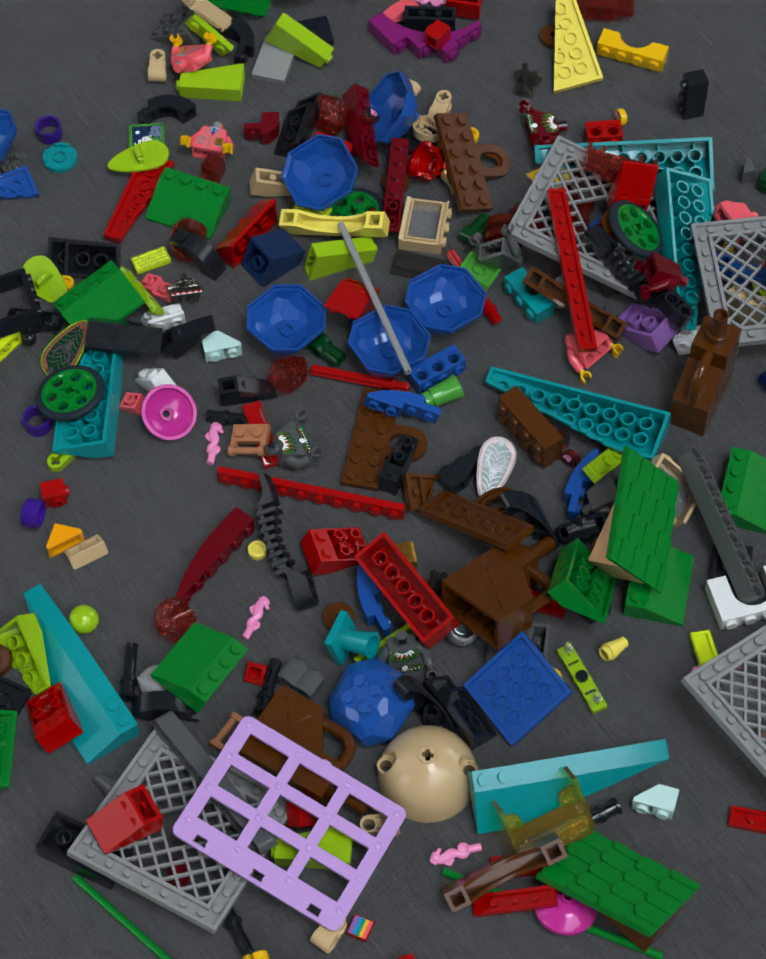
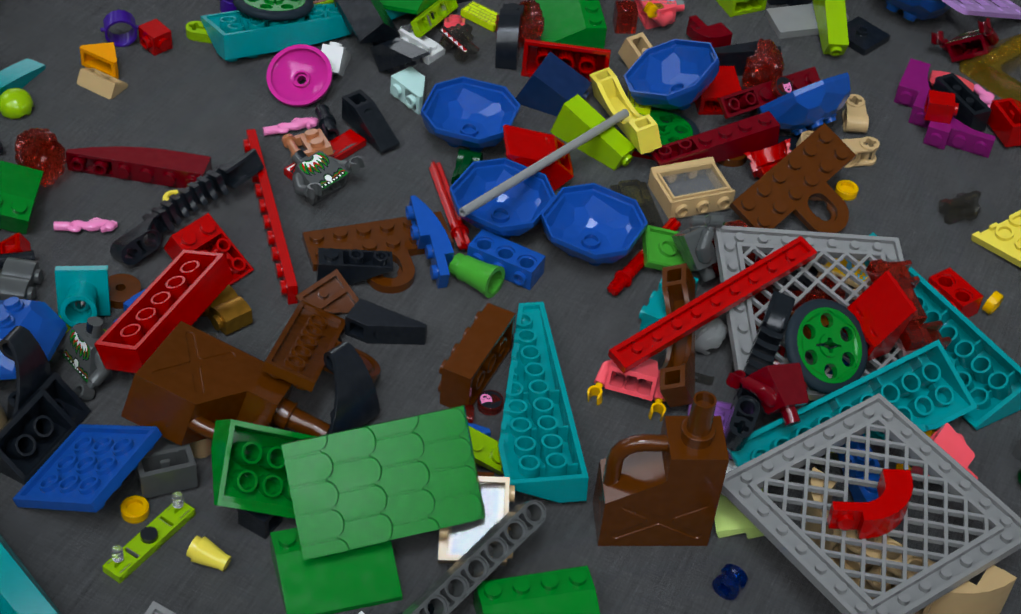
camera: 55 degrees right, 15 degrees down
clear red hair [268,356,309,393] -> none
shield [476,436,517,497] -> none
dark red torso [519,99,568,150] -> none

